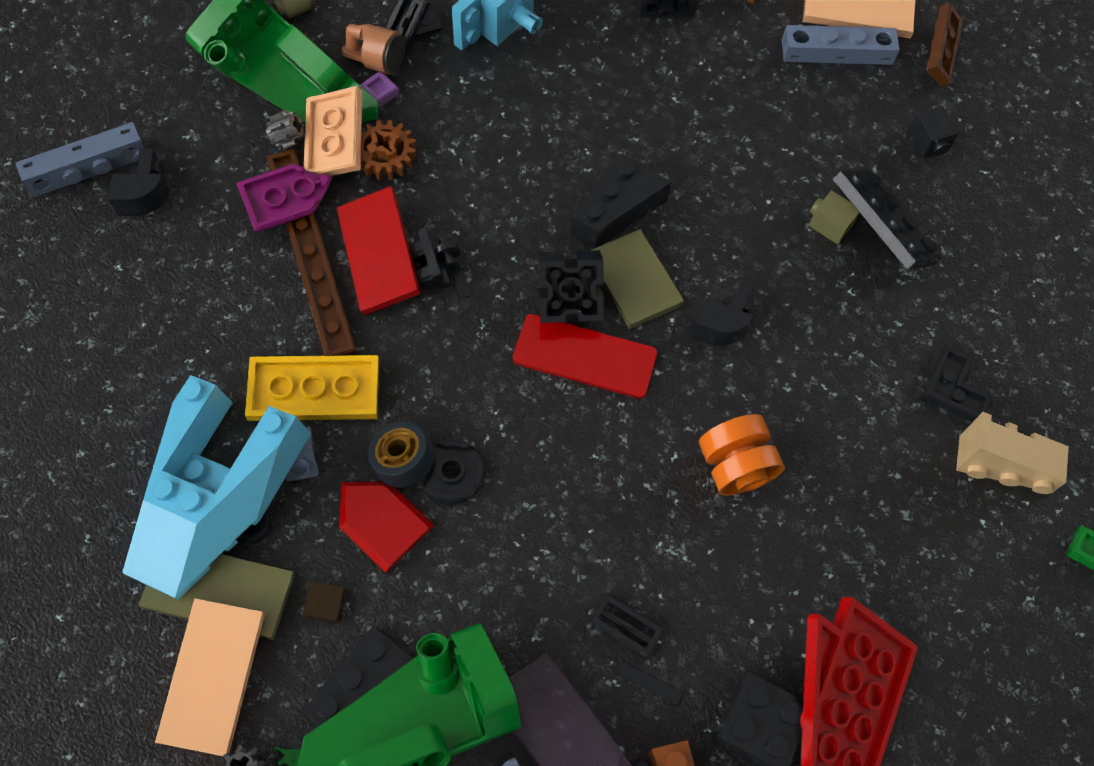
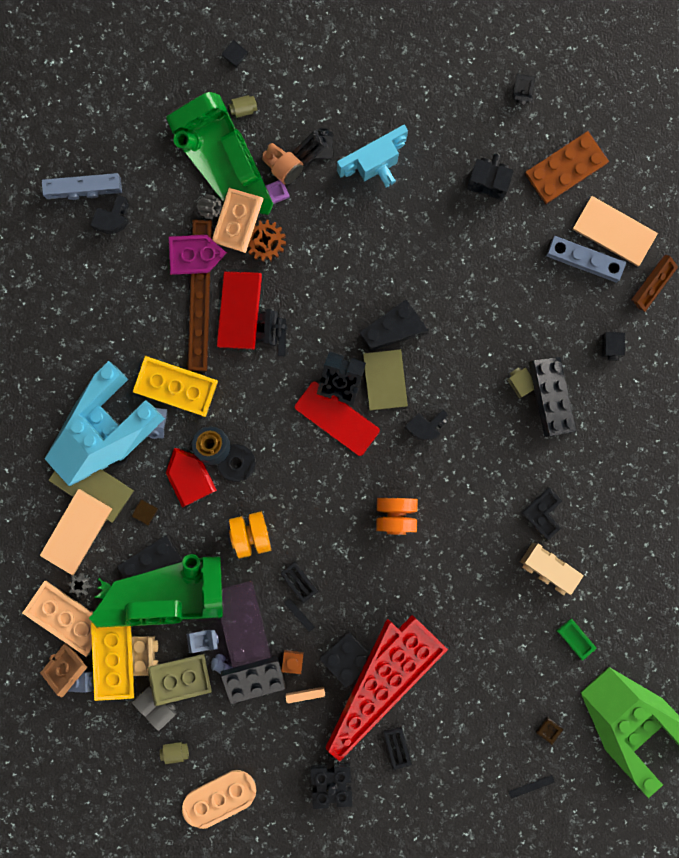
camera: 20 degrees right, 20 degrees up
none -> light orange wheel [229,511,271,559]

